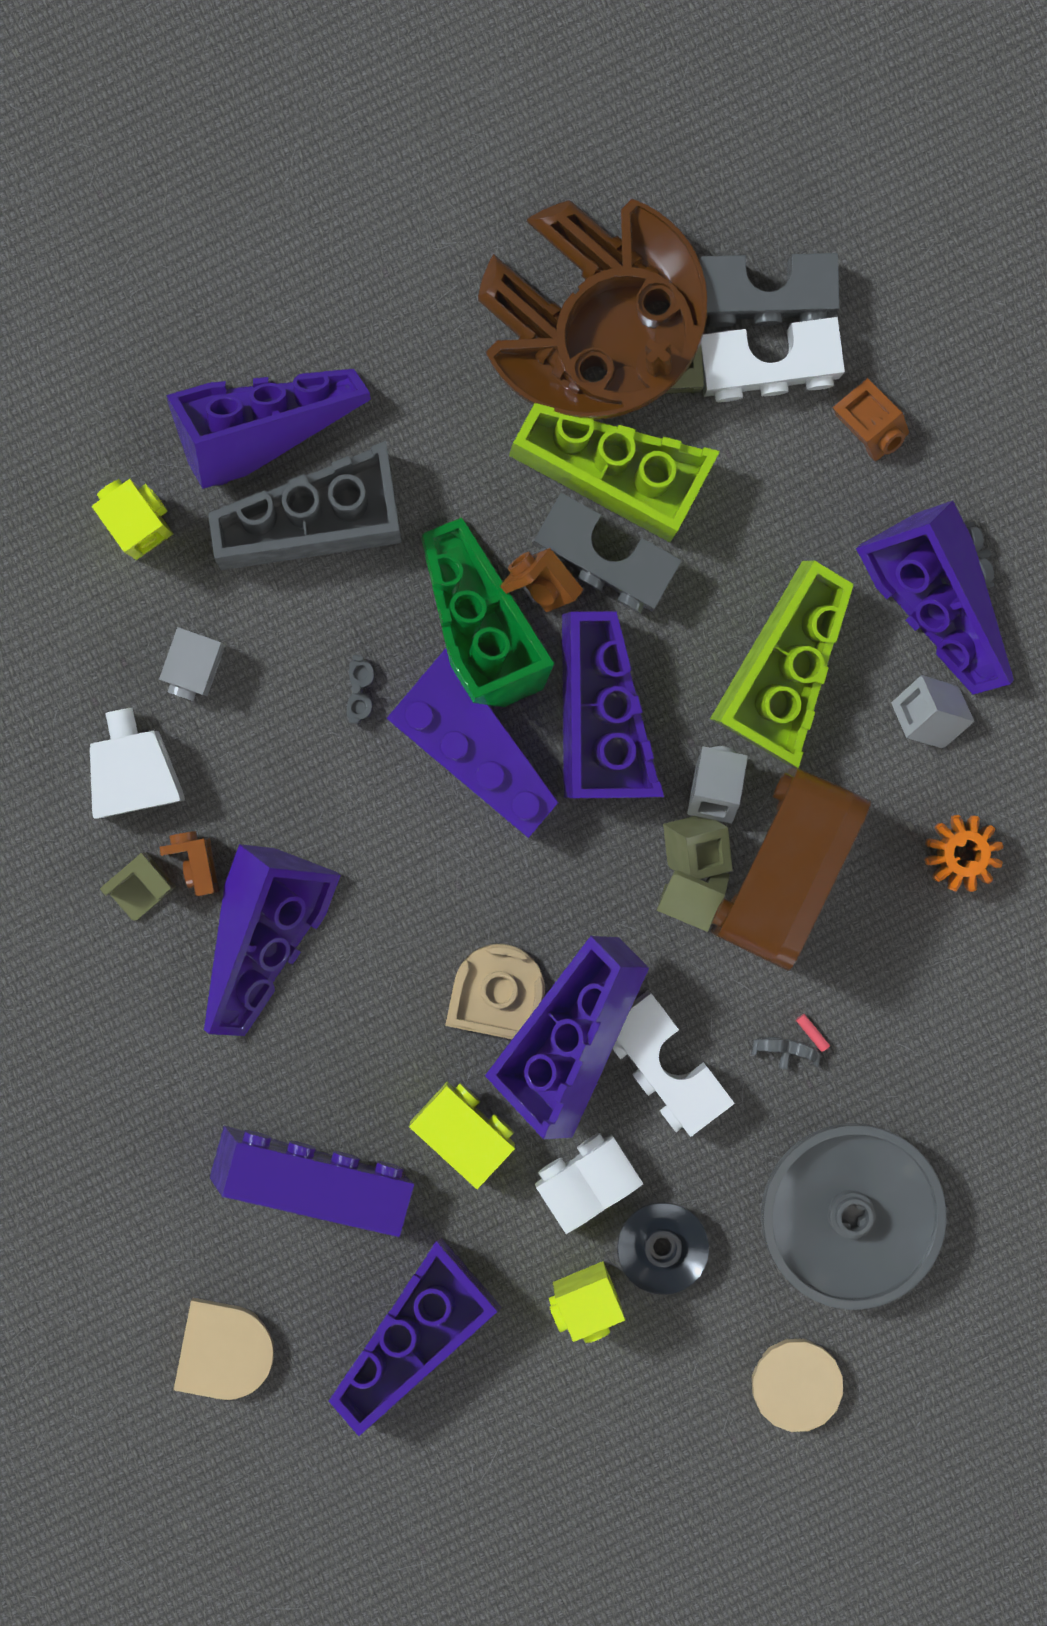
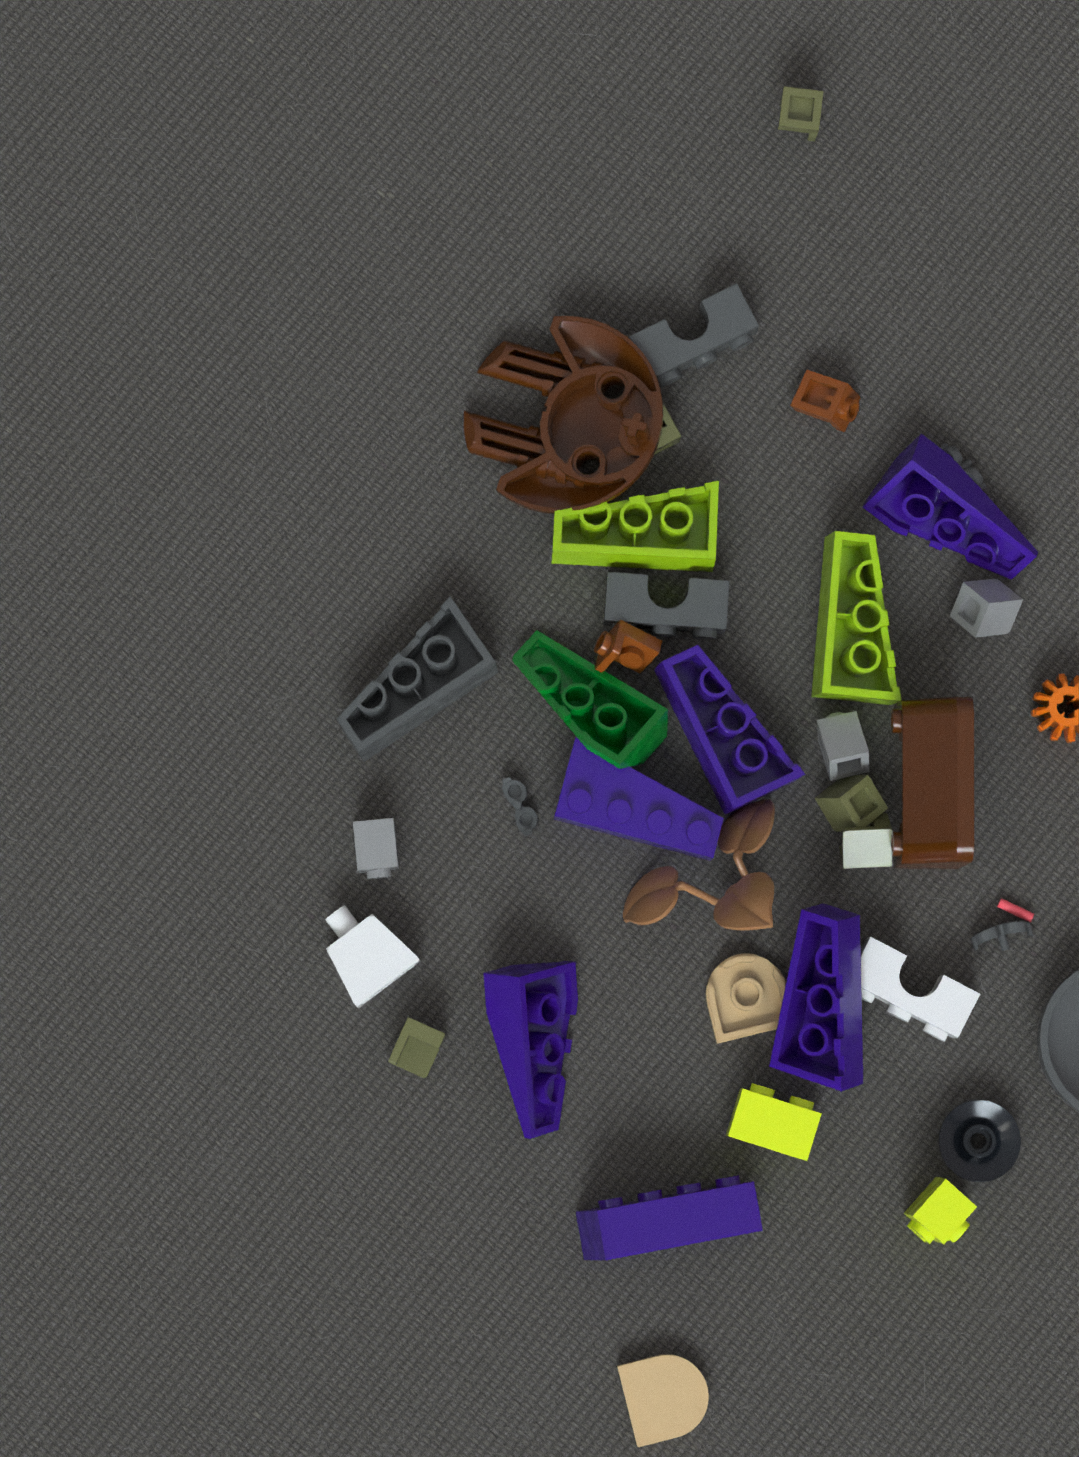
camera: 30 degrees left, 5 degrees down
neon yellow brick [91,479,173,560] -> none
dark orange bracket [159,831,220,896] -> none
dark purple wedge [166,369,371,489] -> none
dark purple wedge [329,1238,502,1436] -> none
white brick [535,1133,643,1234] -> none
white arch [701,317,845,402] -> none
none -> medium nougat plant [623,799,775,930]
none -> olive panel [778,86,824,141]

